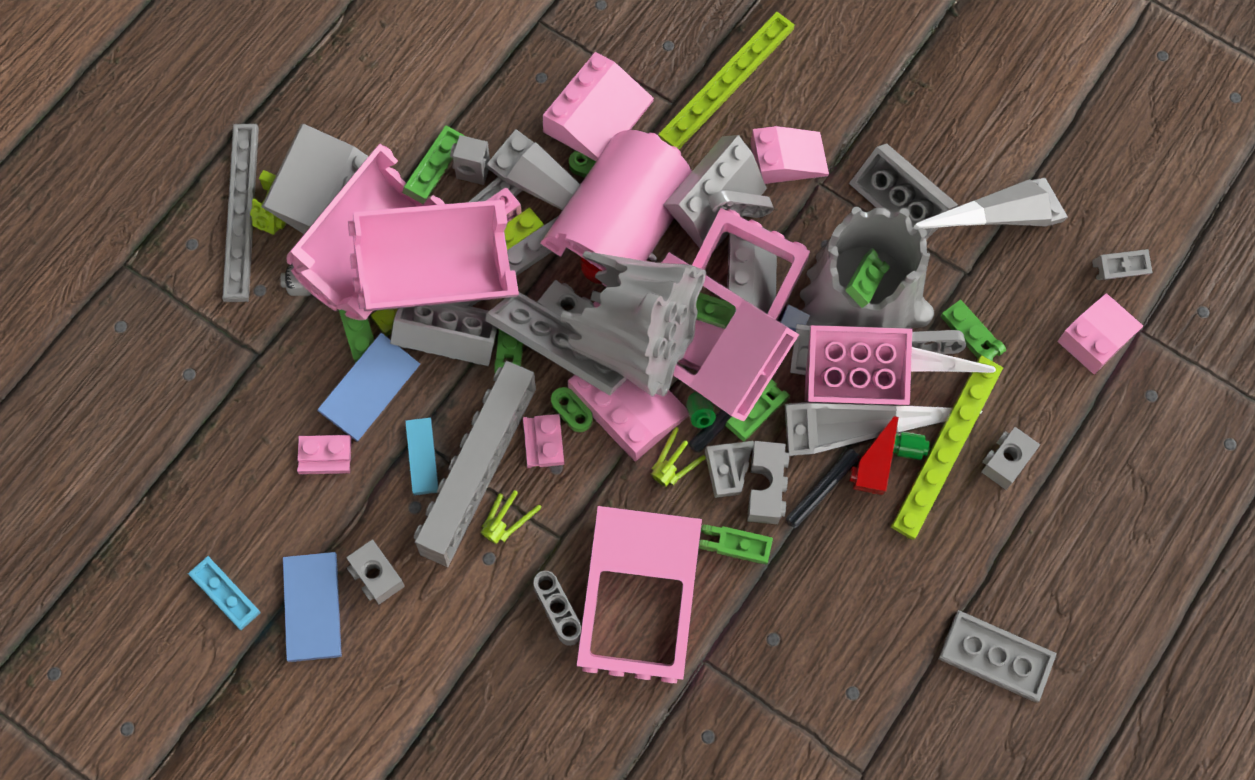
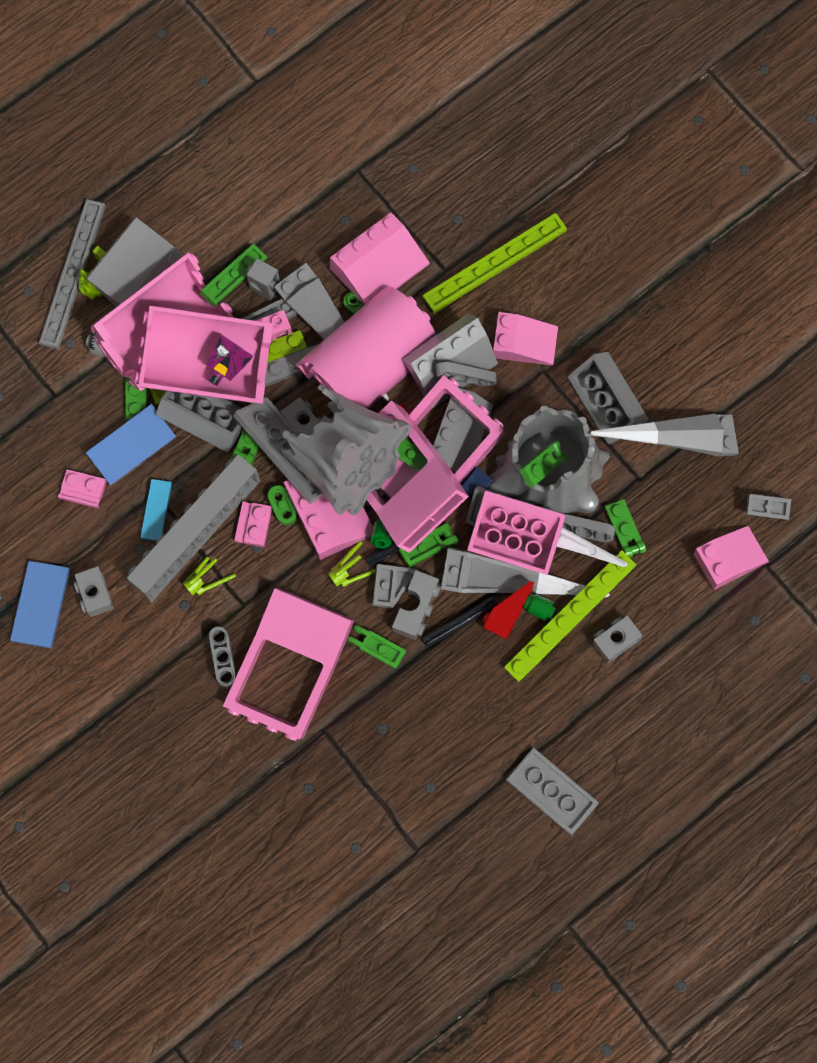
camera: 25 degrees right, 5 degrees up
none -> torso [207,334,253,386]

